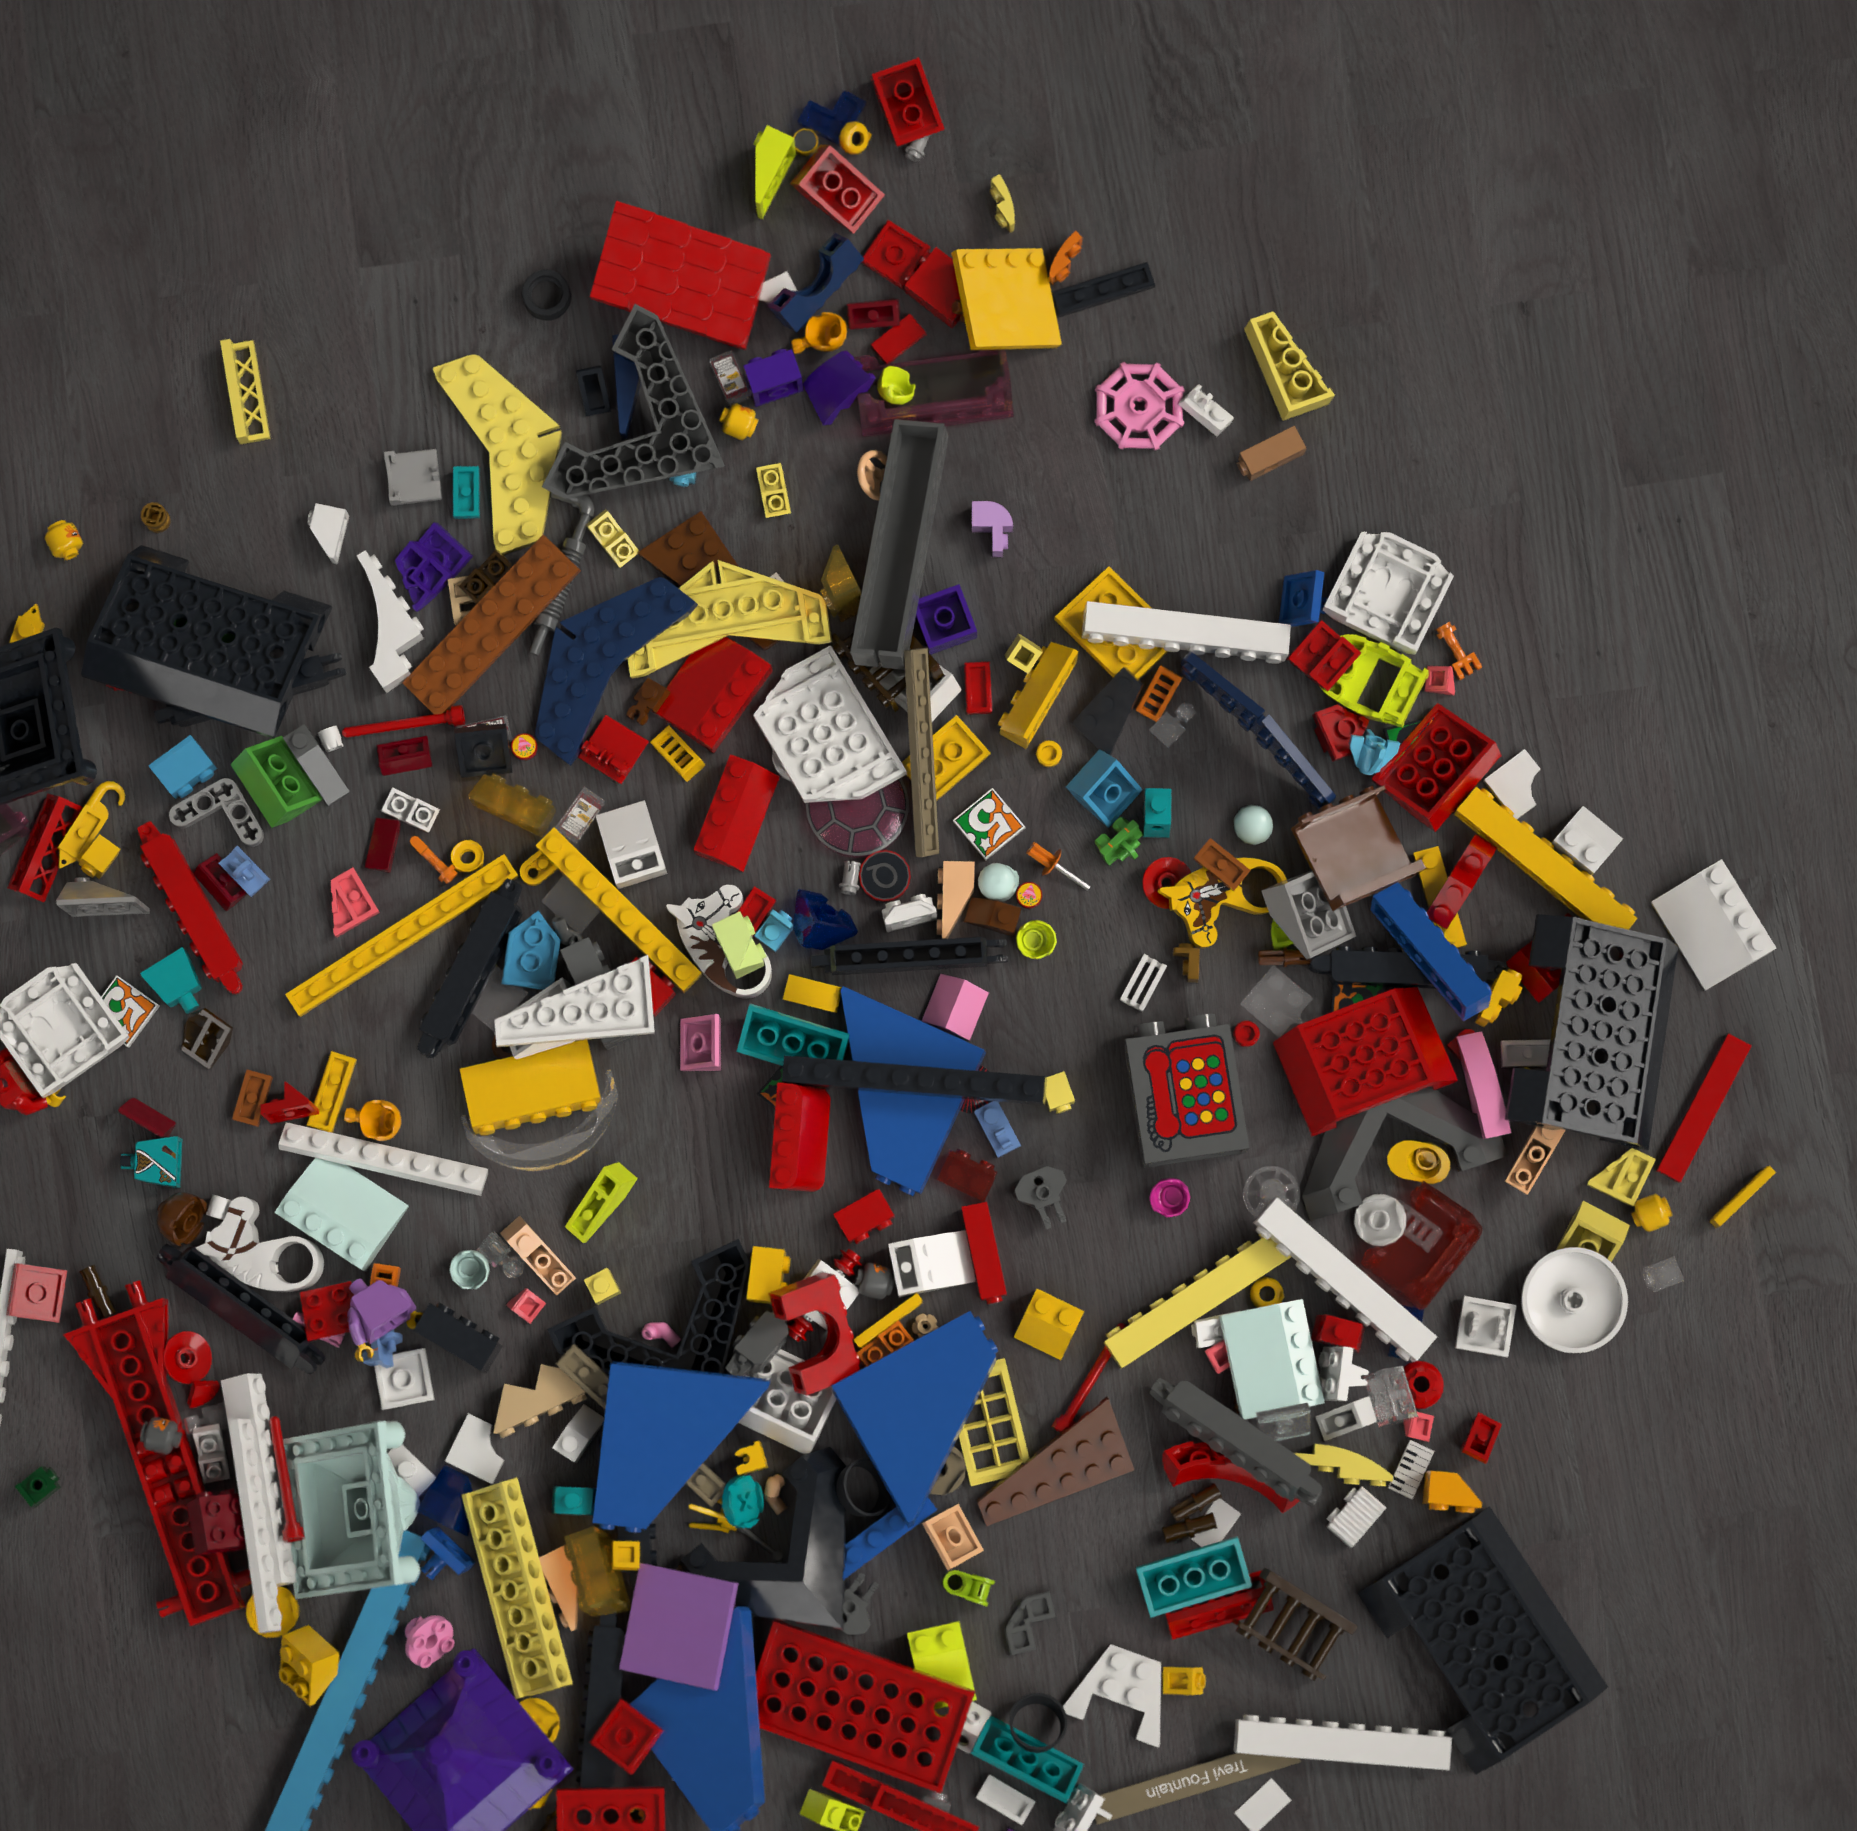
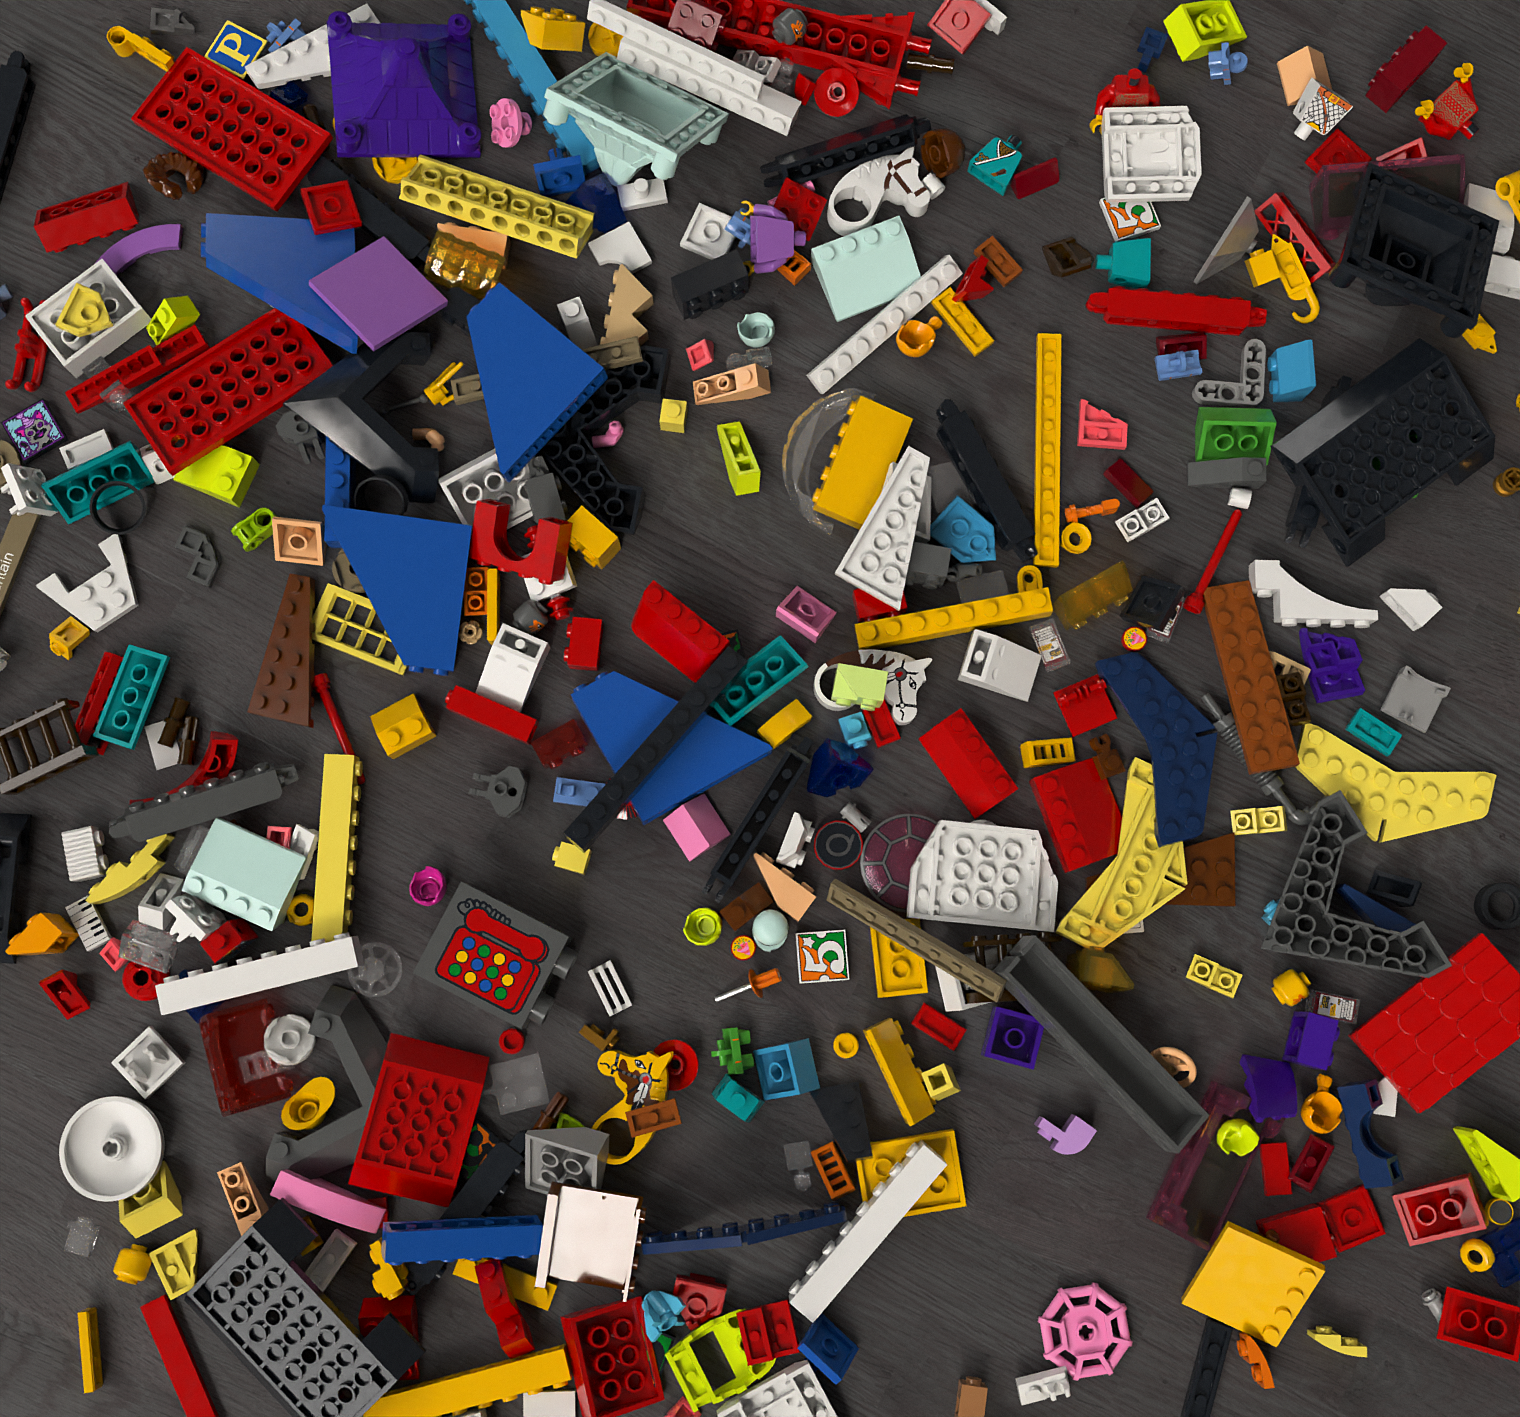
camera: 120 degrees right, 0 degrees up
red piece [269,1416,305,1543] -> none
dark red slope [377,736,433,776] -> none
teal torso [552,1487,596,1516] -> none
yellow plate [612,1541,640,1570] -> none
teal tile [722,1475,764,1528] -> none
yellow hinge [735,1441,768,1476] -> none
light aqua hair [1234,804,1273,845] -> none

